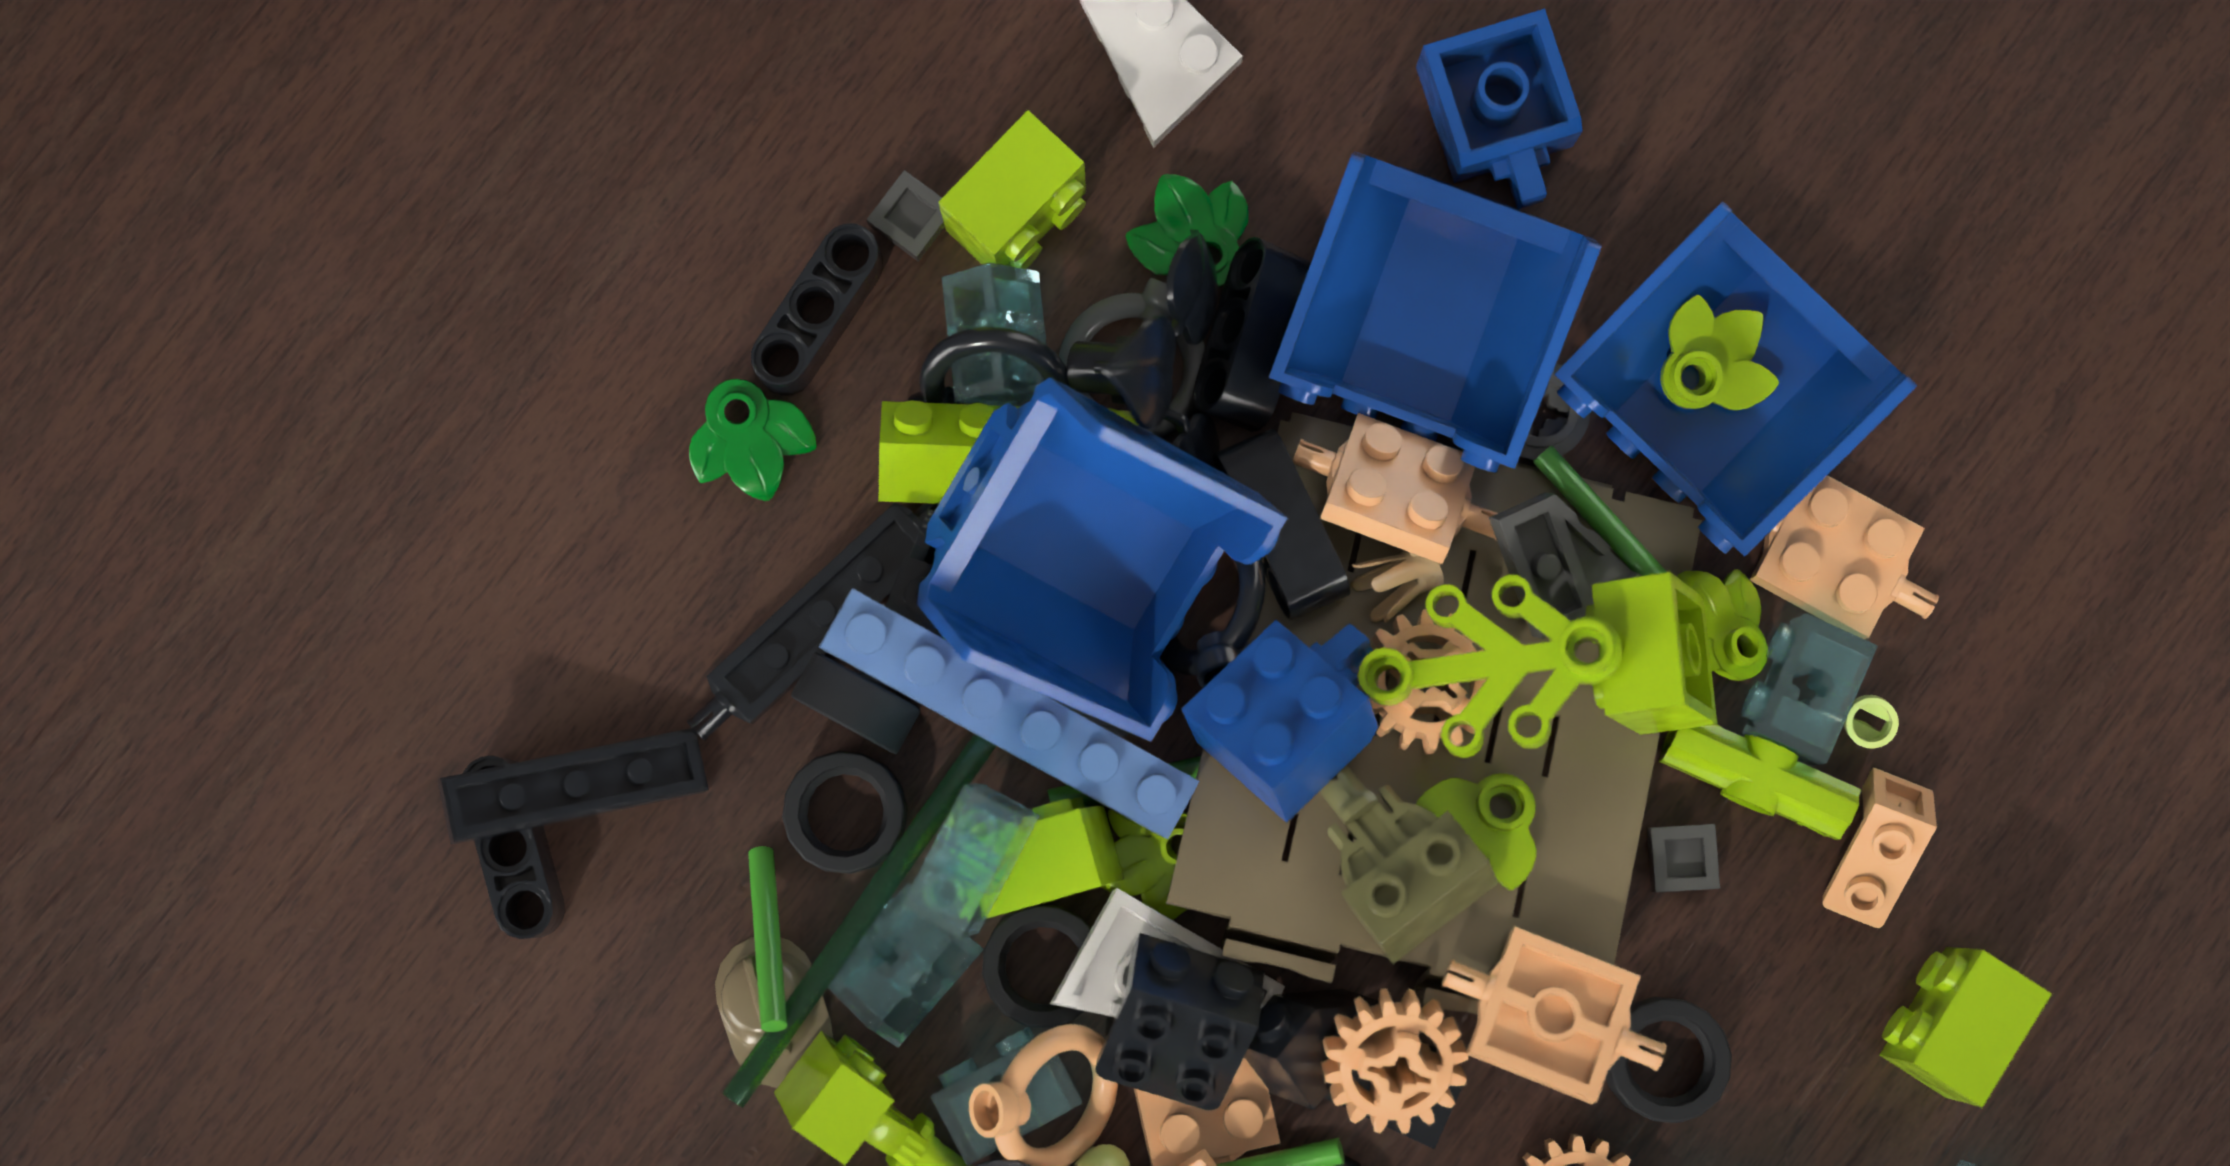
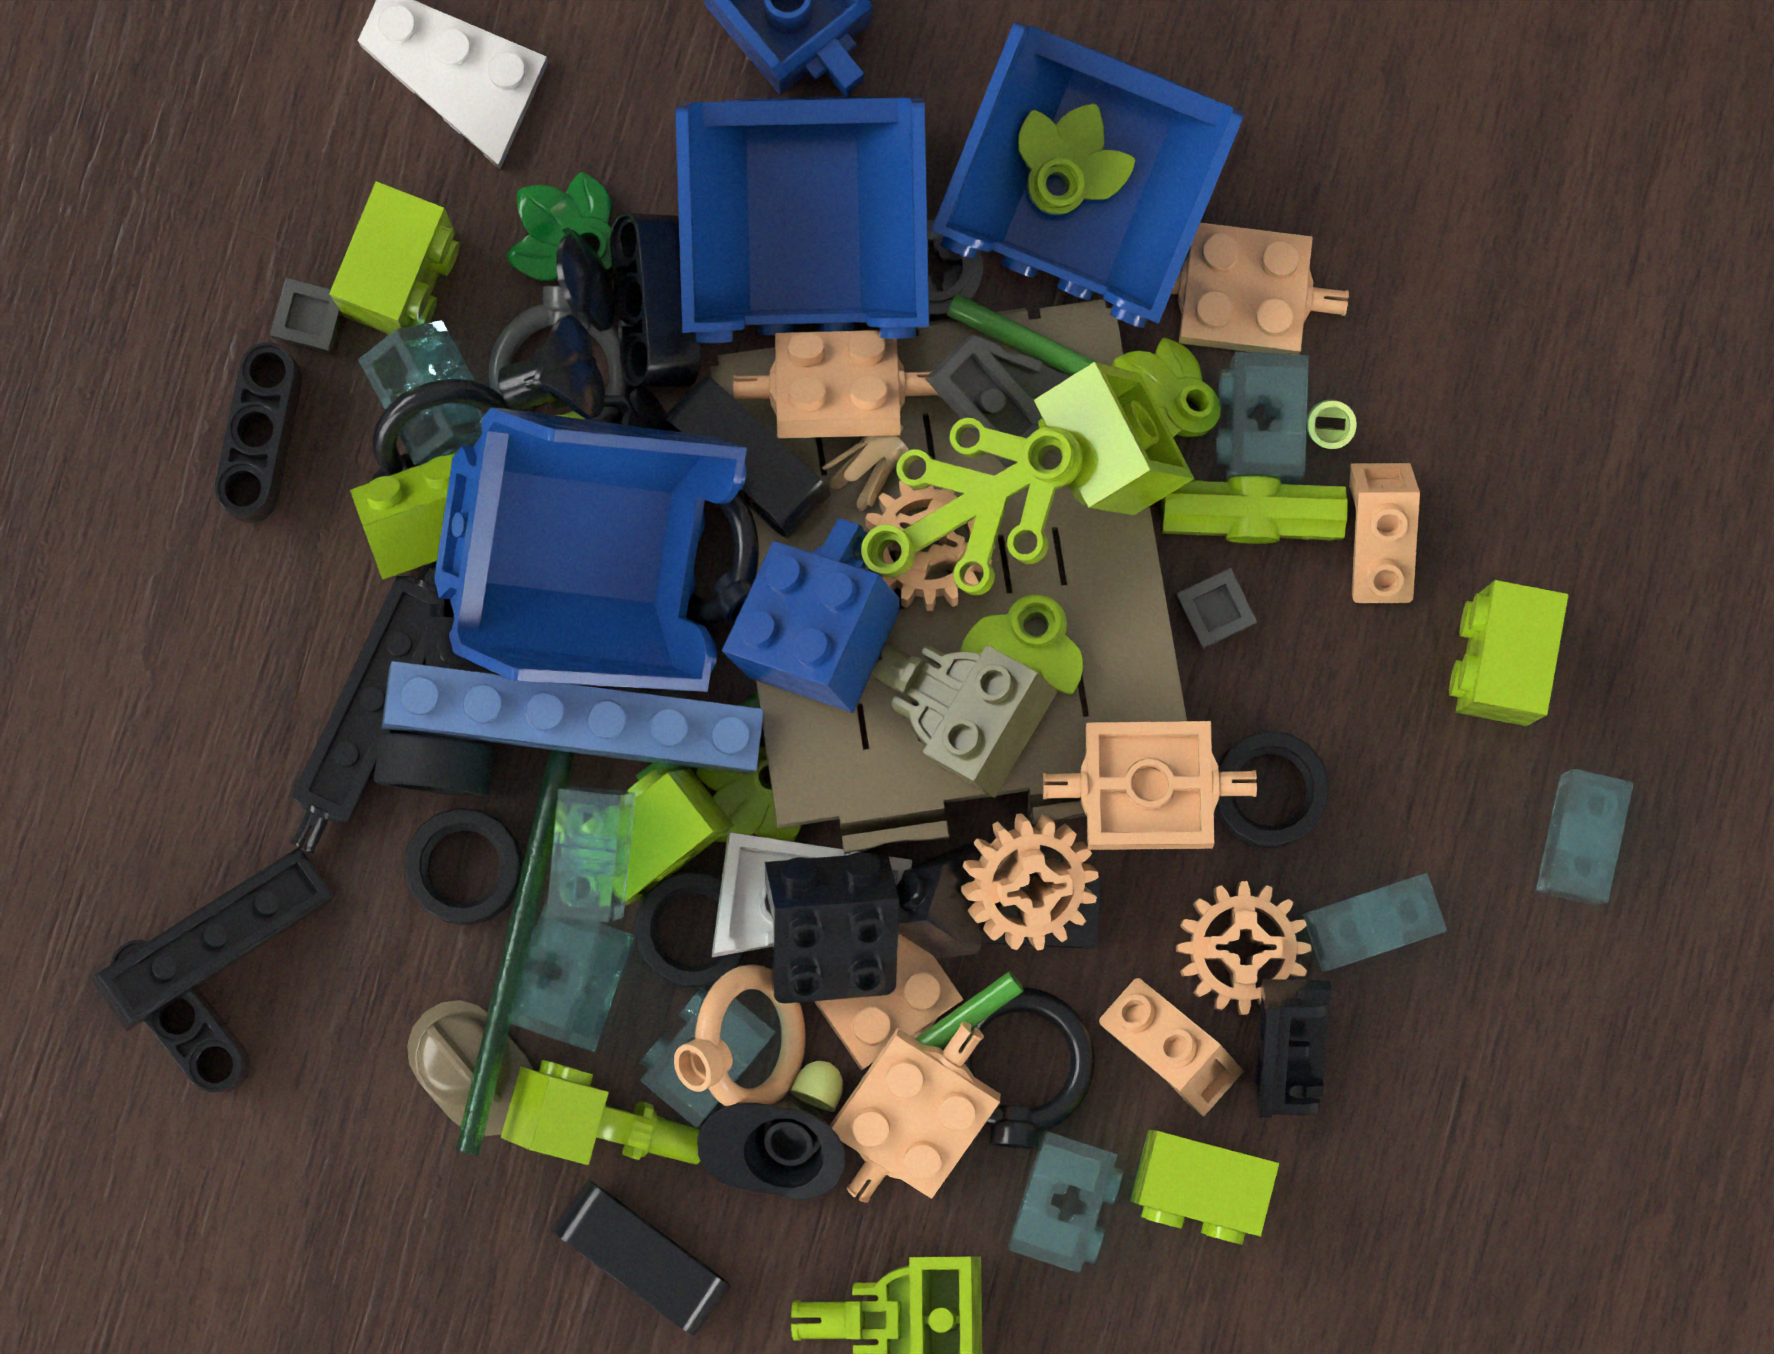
camera: 30 degrees left, 0 degrees up
green plate [689,378,816,501] -> none
bright green bar [748,846,787,1032] -> none

